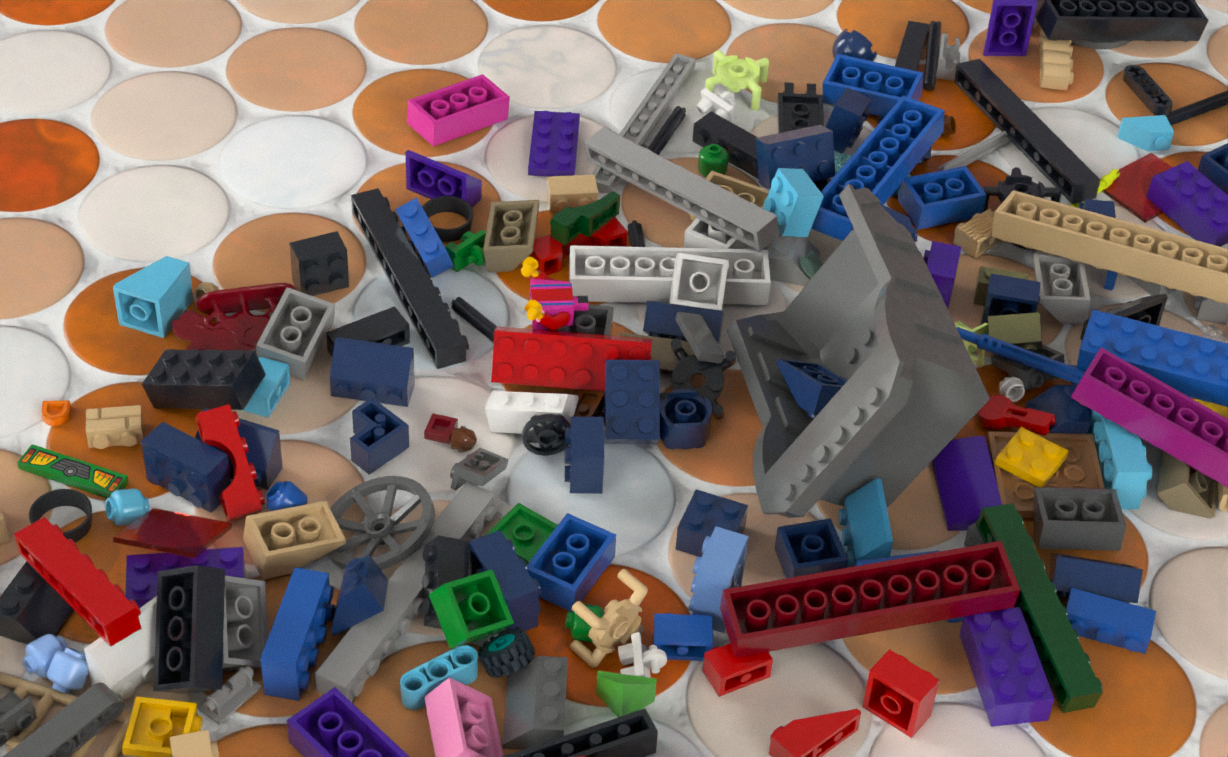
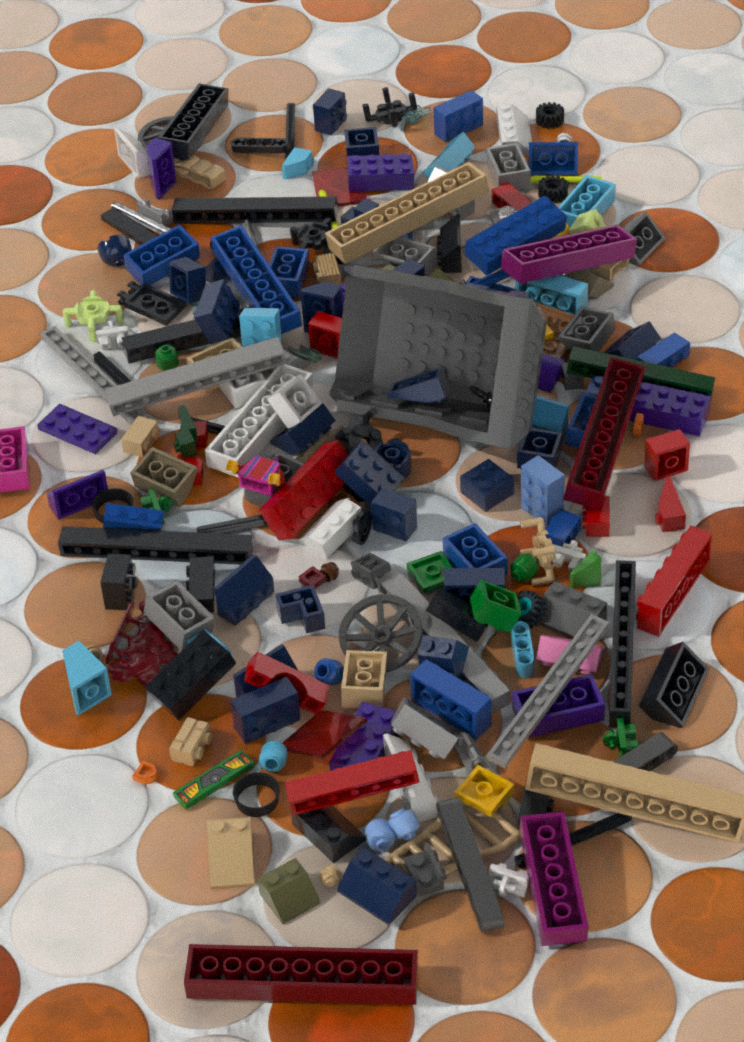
camera: 55 degrees left, 0 degrees up
black brick [153,565,225,694] -> none
dark grey tile [675,312,724,363] -> none
none -> light grey plate [487,614,609,769]
none -> orange tile [633,413,644,436]

